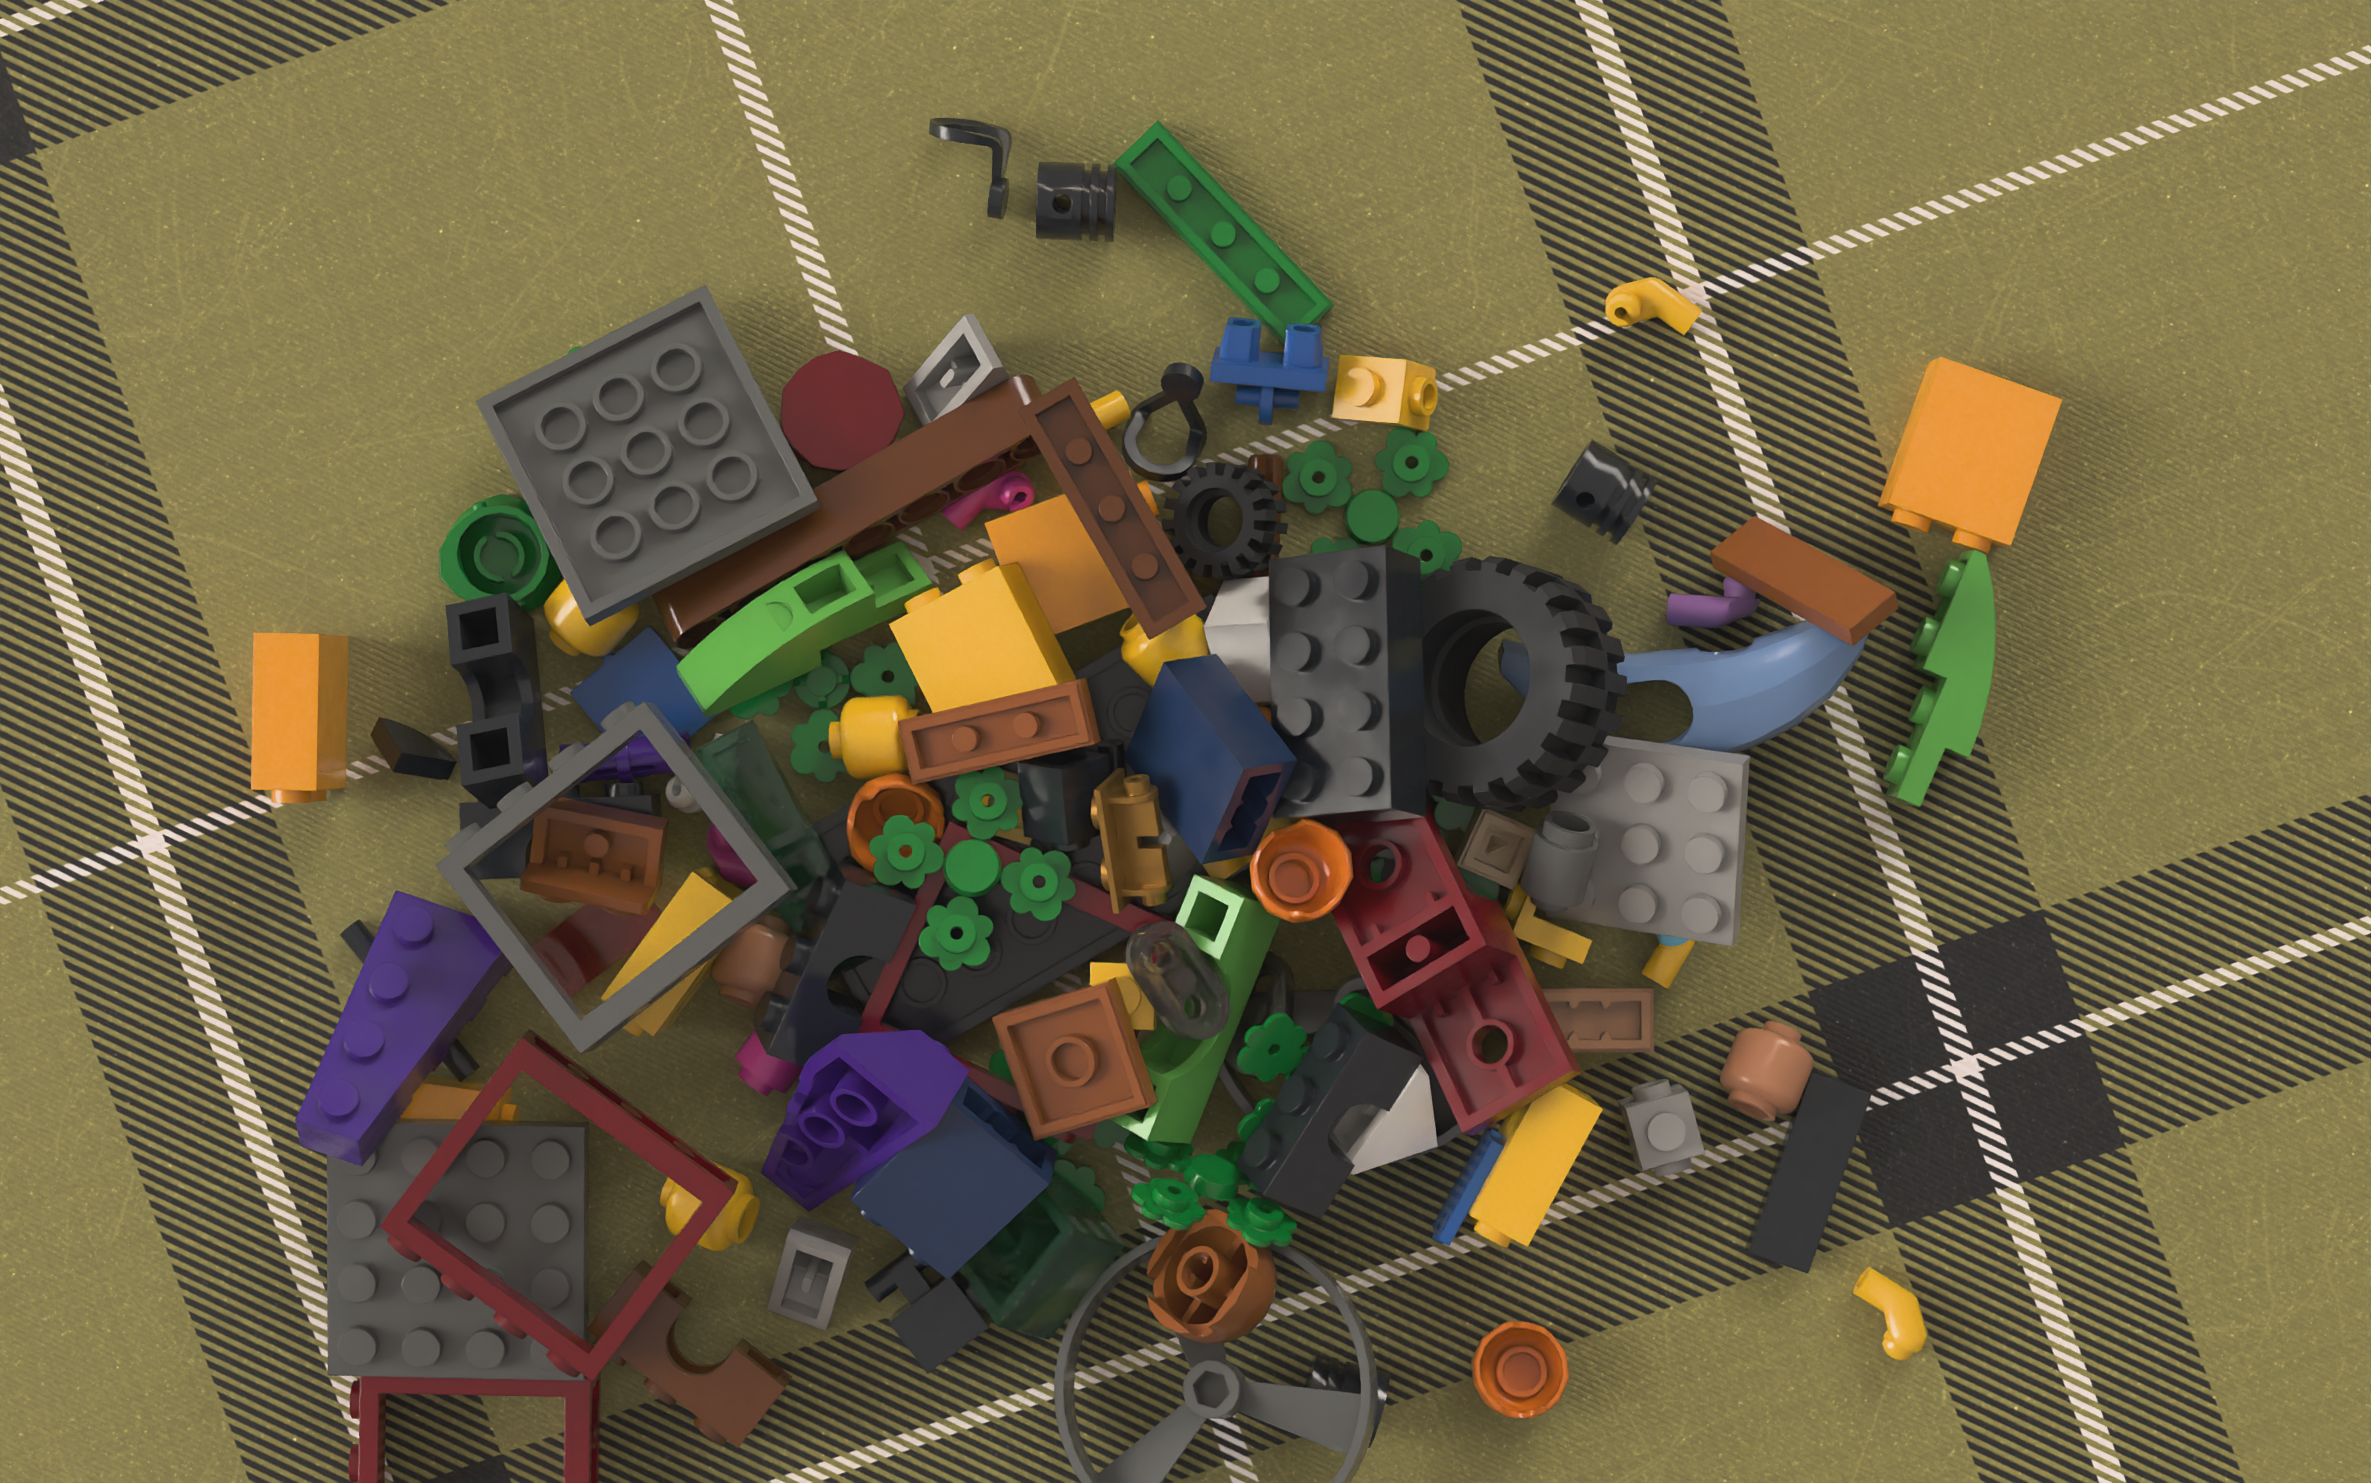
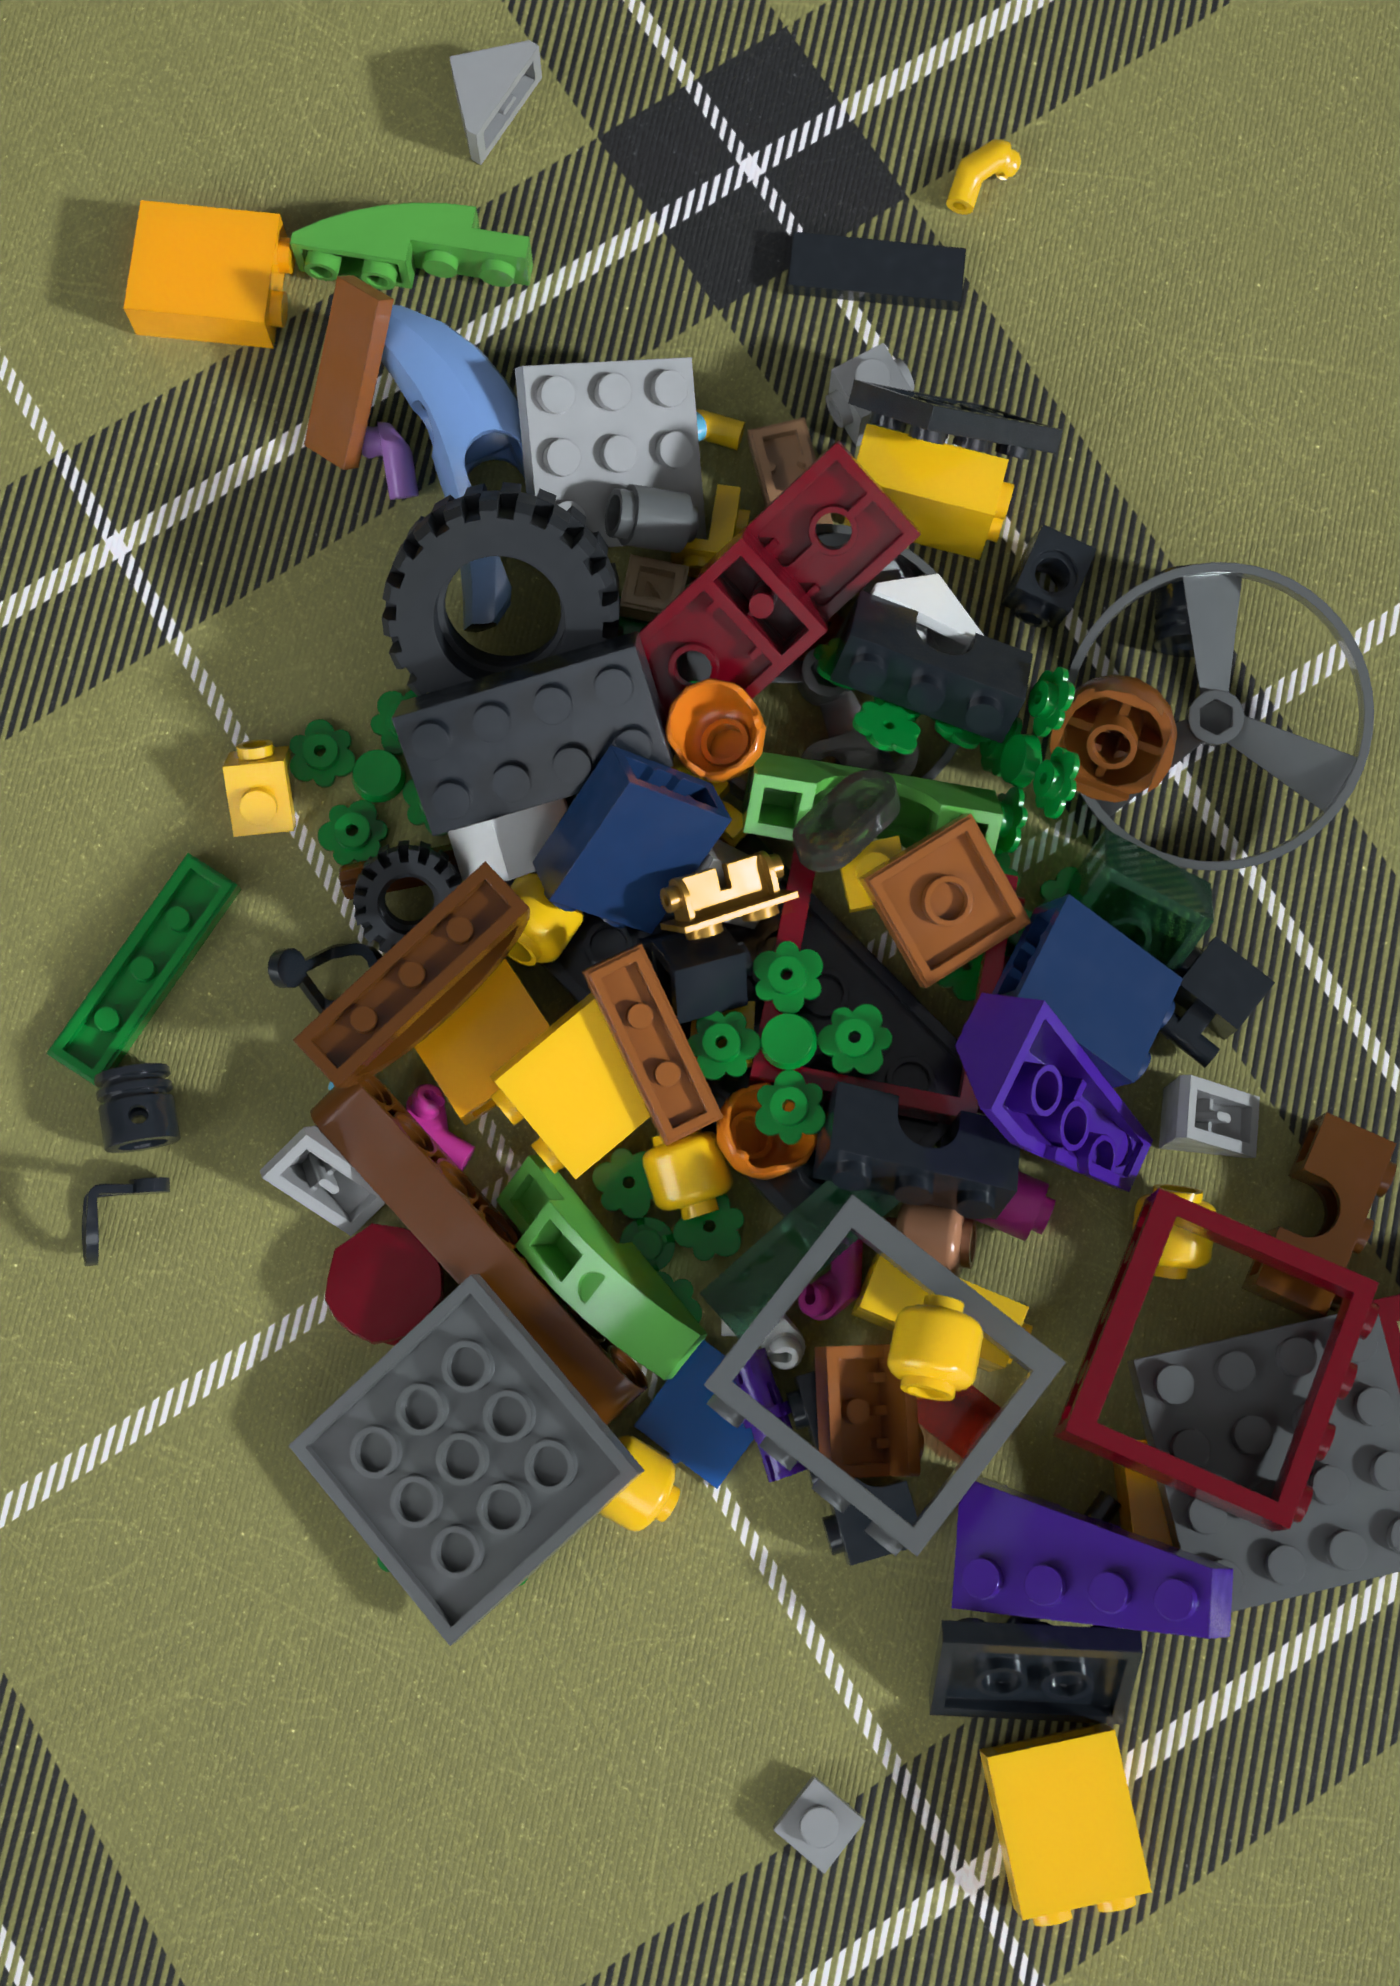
camera: 100 degrees left, 10 degrees down
light orange brick [251,633,349,803] -> none
black tile [370,717,457,780] -> none
green hat [439,494,562,612] -> none
black arch [446,592,549,809] -> none
blue hips [1210,317,1330,425] -> none
blue piece [1432,1129,1504,1246] -> none
orange hair [1471,1321,1569,1419] -> none
black piece [1551,439,1657,545] -> none
yellow arm [1605,277,1703,336] -> none
nougat head [1720,1021,1814,1121] -> none
none -> light grey slope [449,40,542,165]
none -> light grey plate [773,1775,865,1874]
none -> black plate [848,379,1063,460]
none -> yellow head [888,1294,983,1401]
none -> black plate [929,1618,1143,1724]
none -> yellow brick [979,1723,1152,1927]
none -> black brick [1001,524,1097,629]

